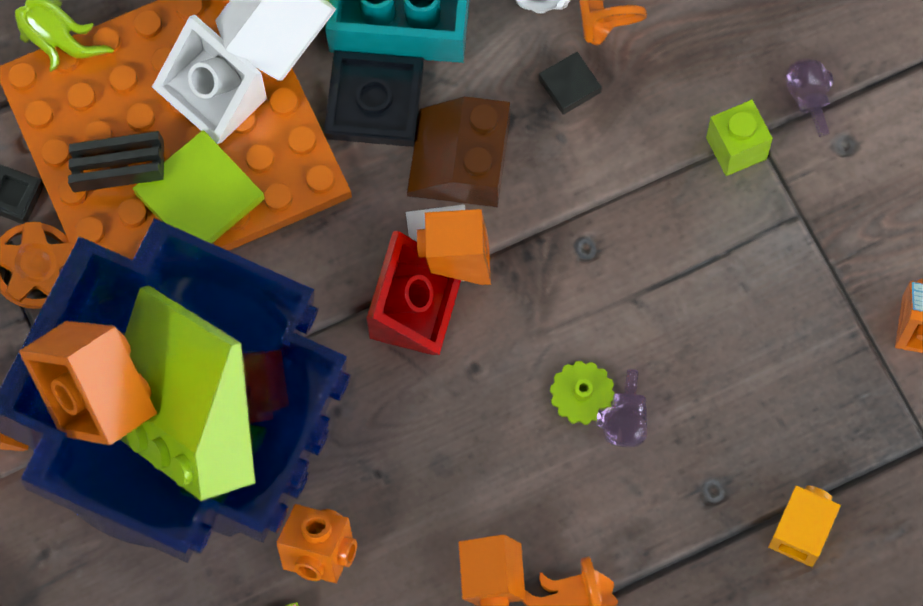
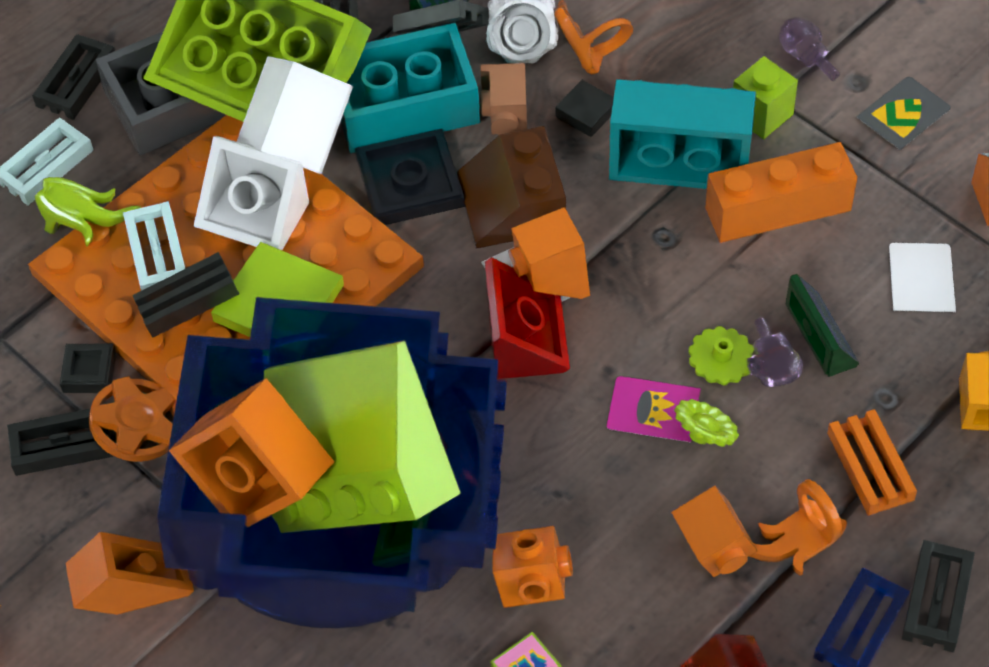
camera: 20 degrees left, 15 degrees down
none -> light aqua tile [123,201,186,291]
none -> nougat brick [480,63,527,135]
none -> dark pink sticker [607,376,701,442]
none -> teal brick [609,79,756,189]
none -> lime piece [674,399,739,447]
none -> orange brick [705,142,858,243]
none -> dark green slope [785,274,859,377]
none -> orange tile [827,409,917,516]
none -> dark grey sticker [857,77,951,150]
none -> white sticker [889,243,956,312]

